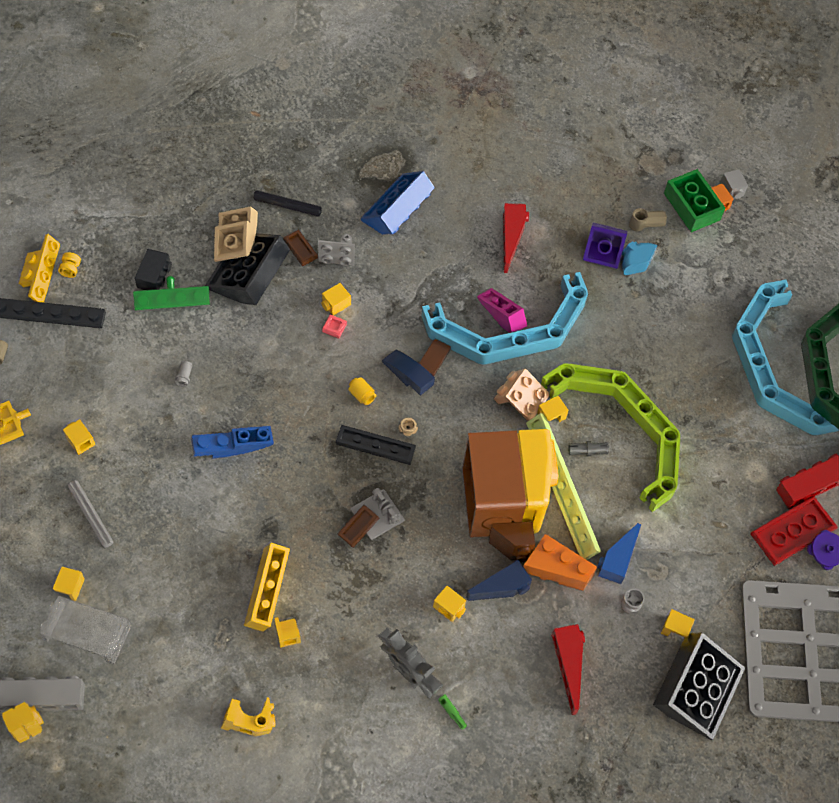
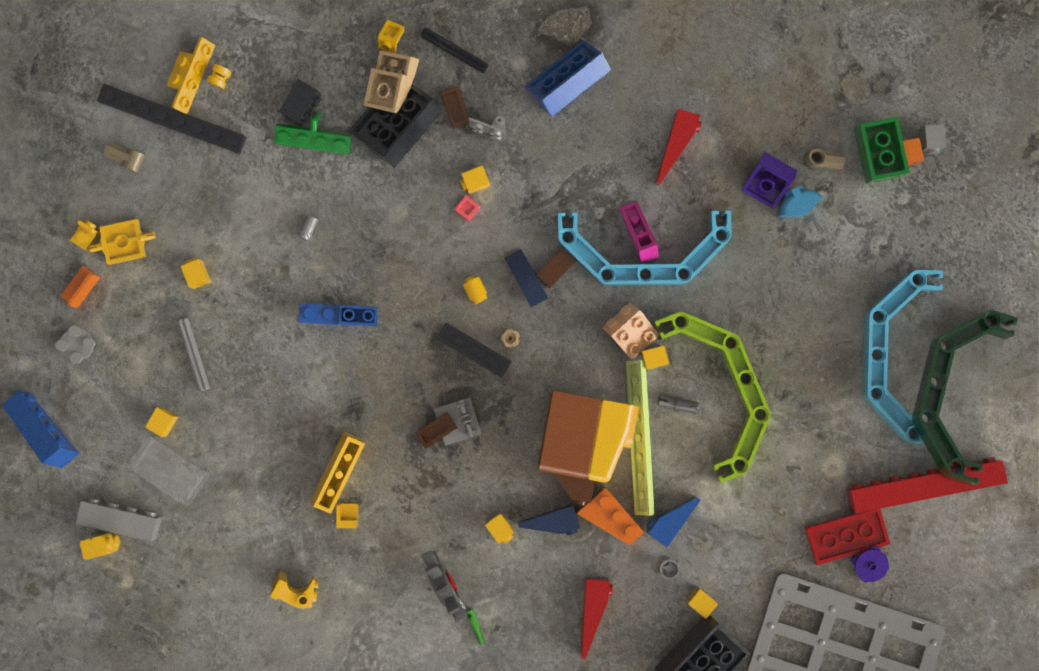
camera: 20 degrees right, 25 degrees up
none -> yellow bracket [377,20,405,53]

